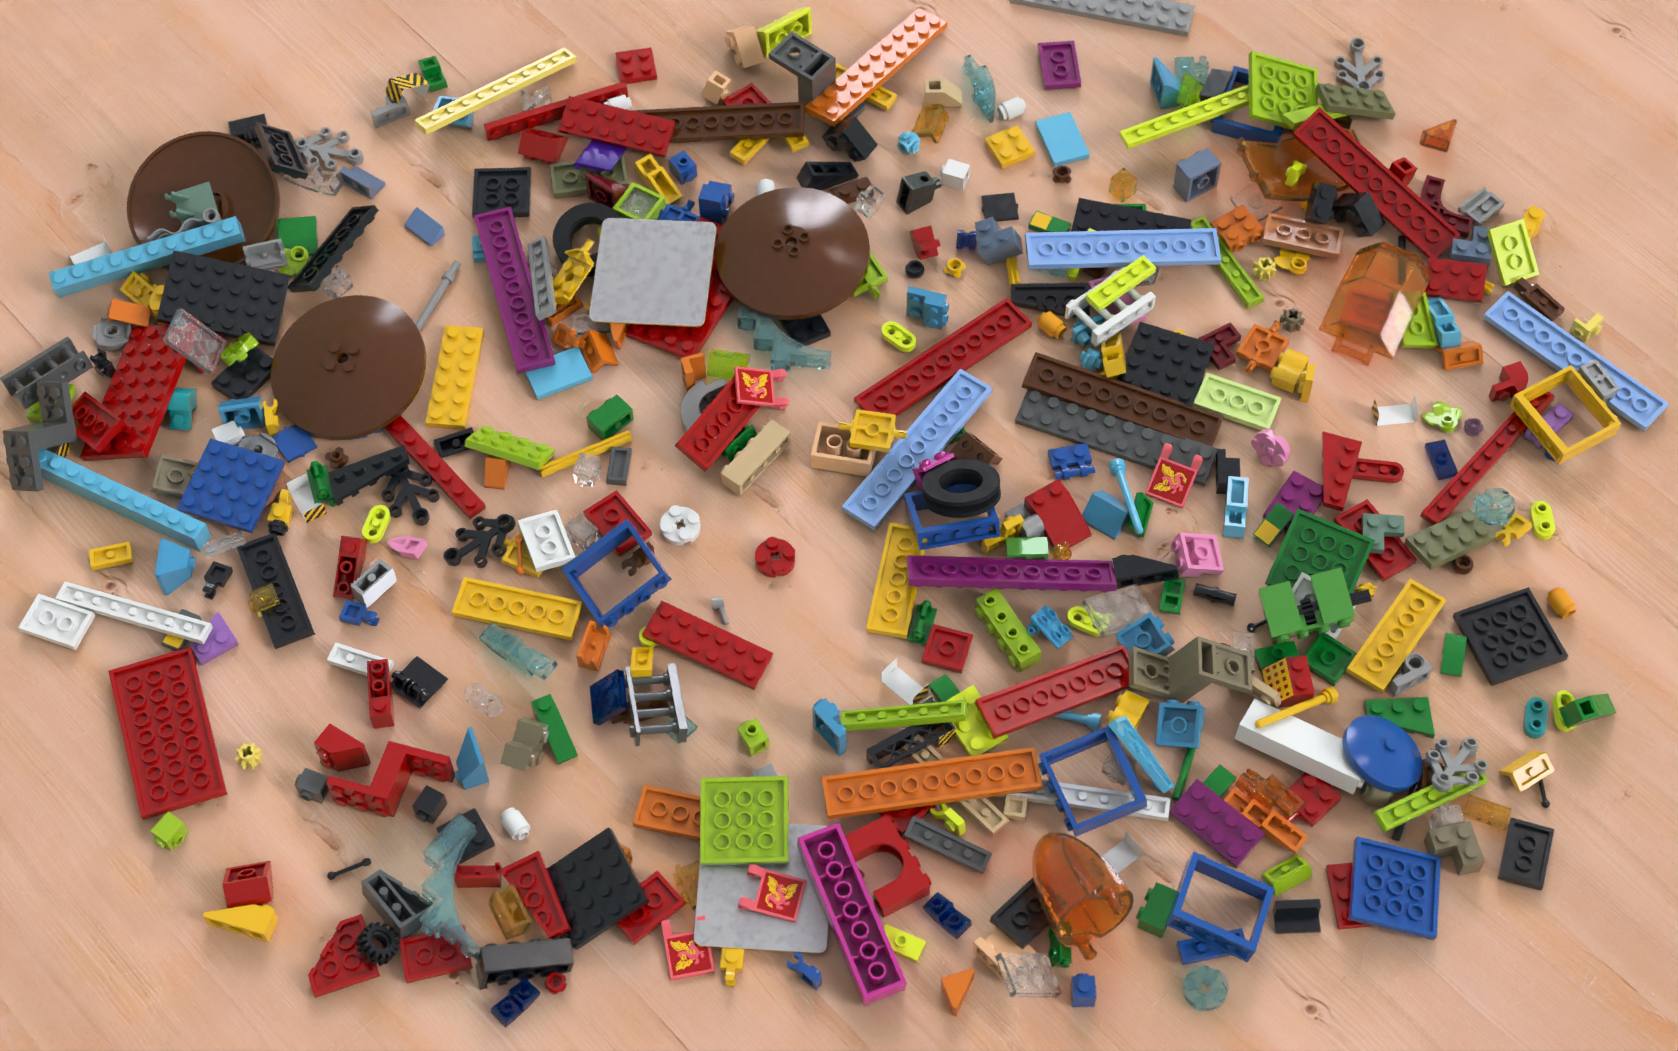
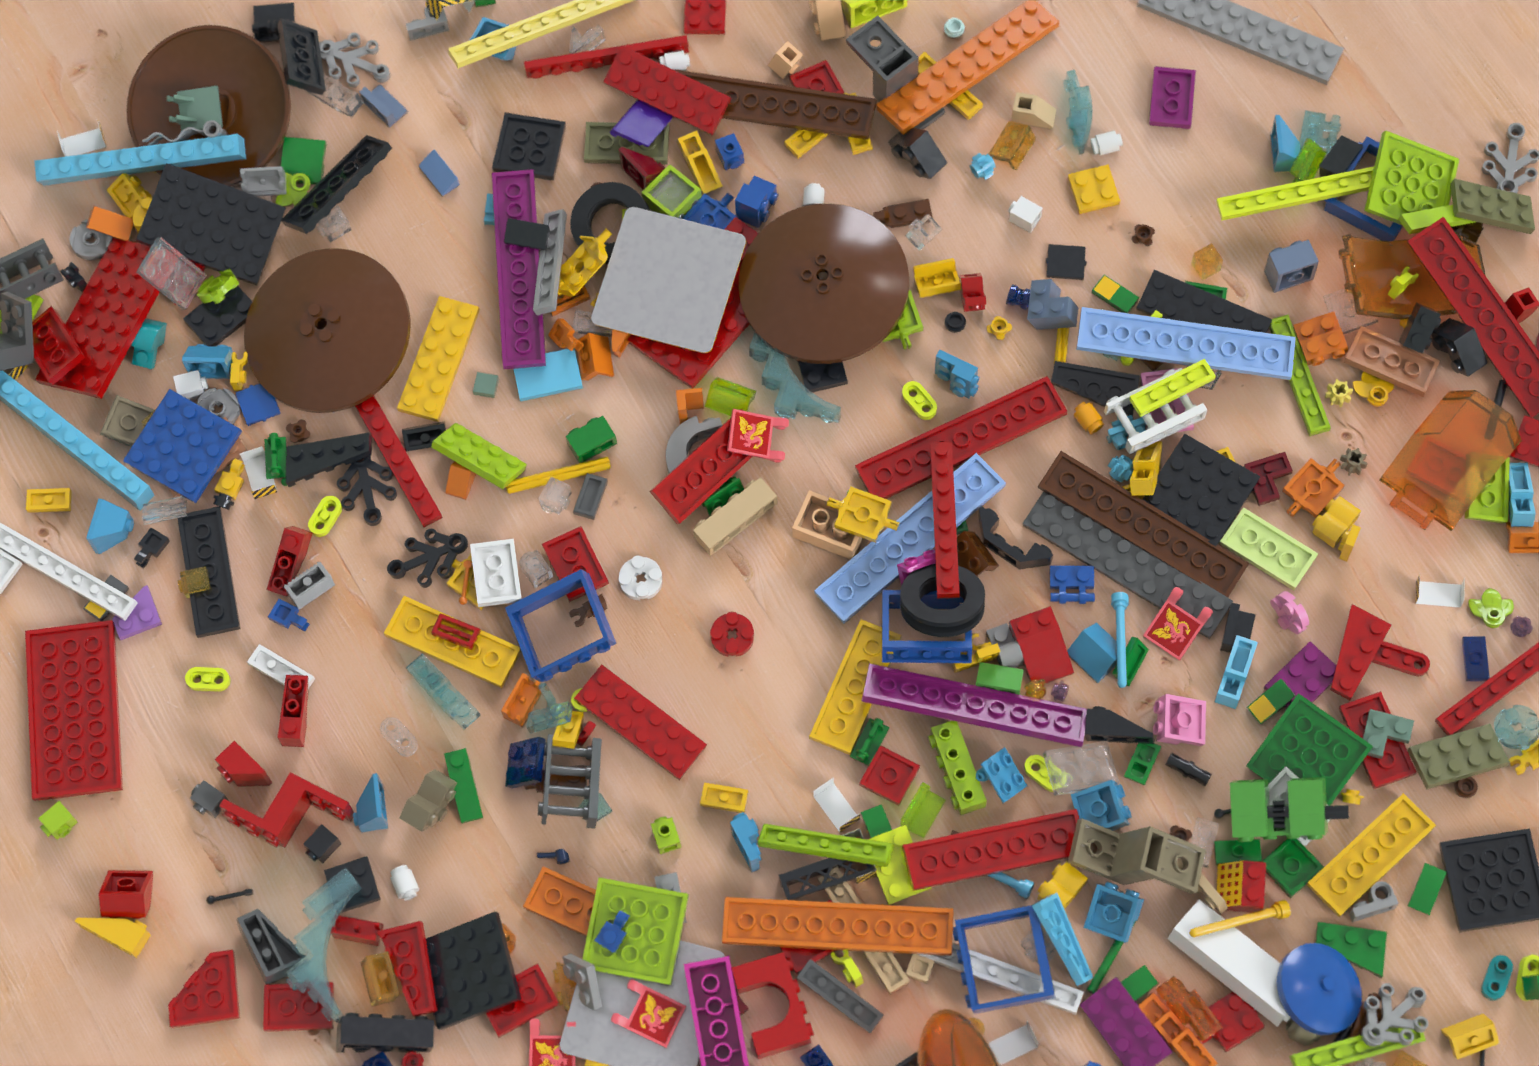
camera: 15 degrees right, 10 degrees up
light yellow gear [235,743,263,770] -> none
black tyre [355,922,400,966] -> none
bright pink plate [388,536,428,559] -> none
black hinge [391,656,448,709] -> none
light grey bar [415,261,461,331] -> none
red slope [518,129,568,164] -> none
light grey hand [712,597,729,625] -> none
black slope [796,162,859,190] -> none
pearl dark grey torso [896,171,941,214] -> none
medium azure tile [1035,112,1090,167] -> none
none -> neon yellow plate [185,667,231,691]
none -> red tile [431,613,481,650]
none -> sand green tile [473,372,499,398]
none -> black slope [504,218,550,251]
none -> clear light blue plate [526,682,572,734]
none -> dark blue hand [537,849,570,864]
none -> light grey plate [563,953,602,1010]
none -> red tile [576,721,596,747]
none -> blue plate [594,911,630,953]
none -> yellow plate [700,782,749,813]
none -> clear neon green panel [900,782,946,838]
none -> yellow bracket [913,258,961,298]
none -> red plate [930,442,960,599]
none -> light aqua plate [944,18,965,38]
none -> black slope [978,506,1053,570]
none -> clear purple plate [1051,680,1069,702]

